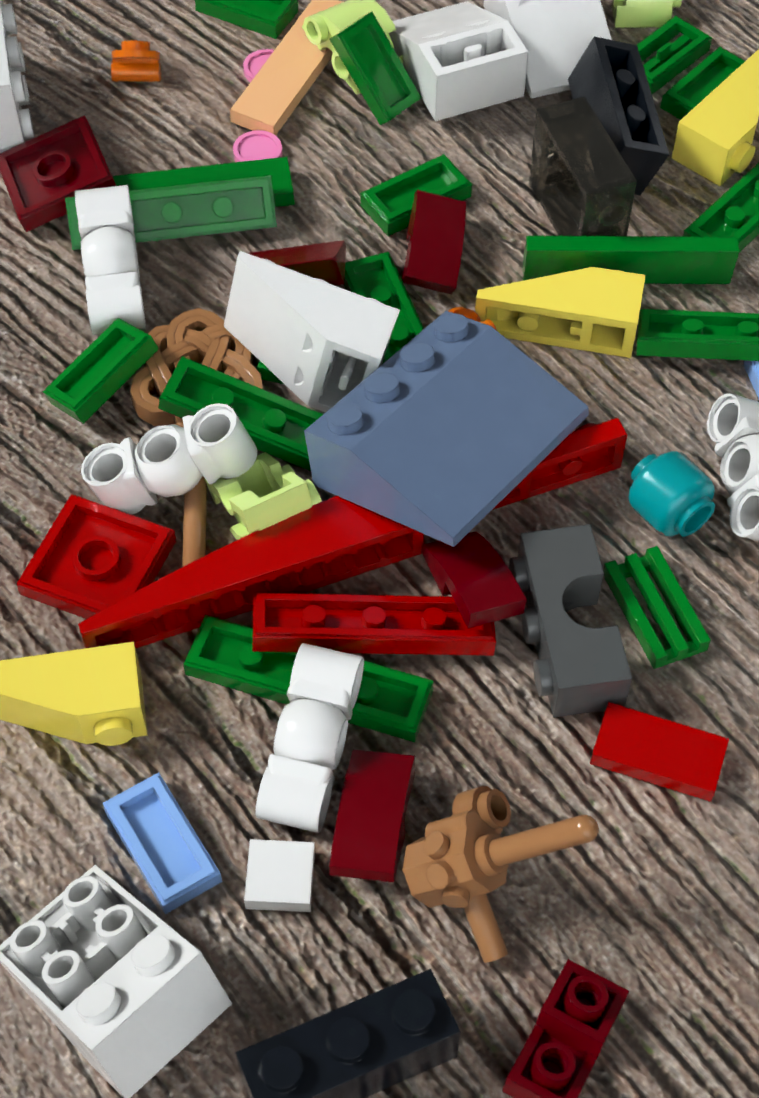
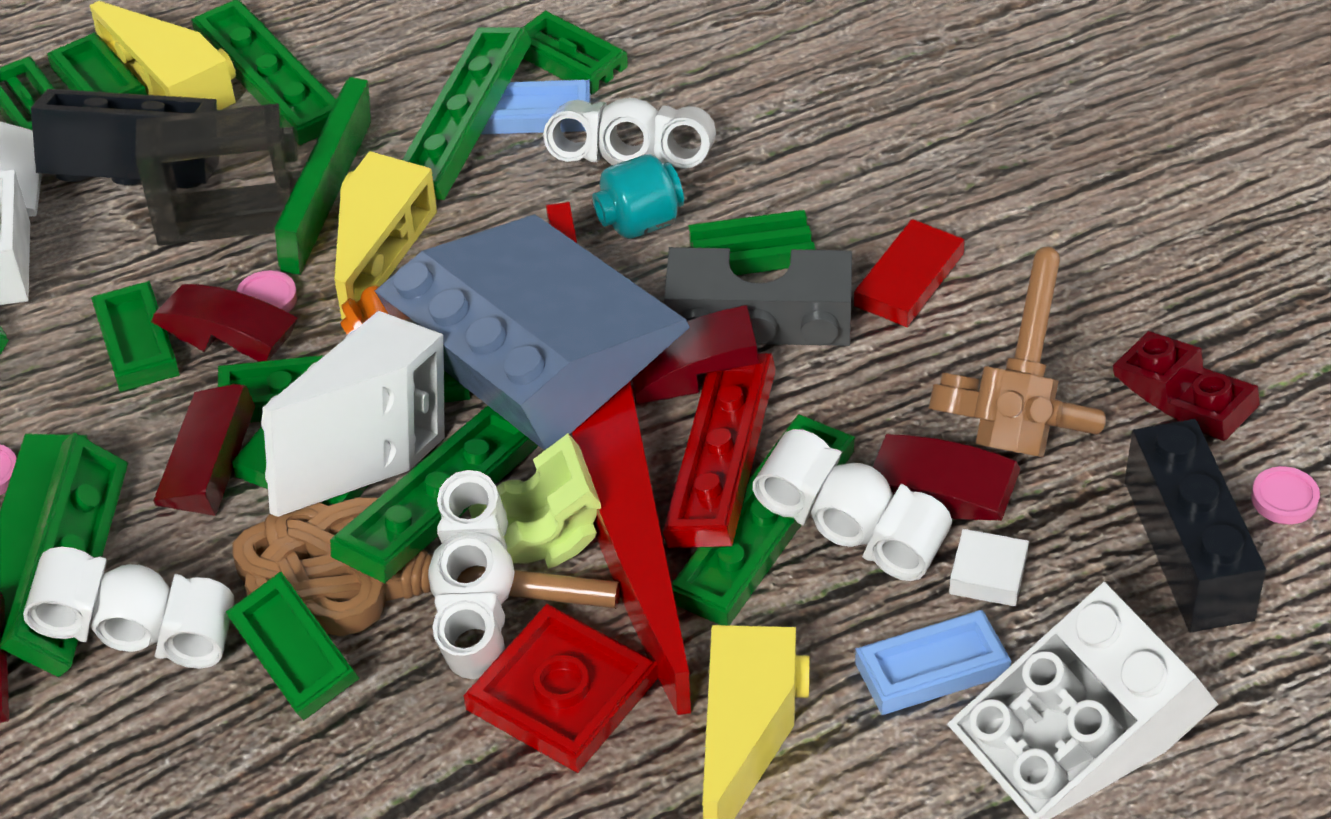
camera: 75 degrees left, 10 degrees down
none -> bright pink piece [236,270,297,313]

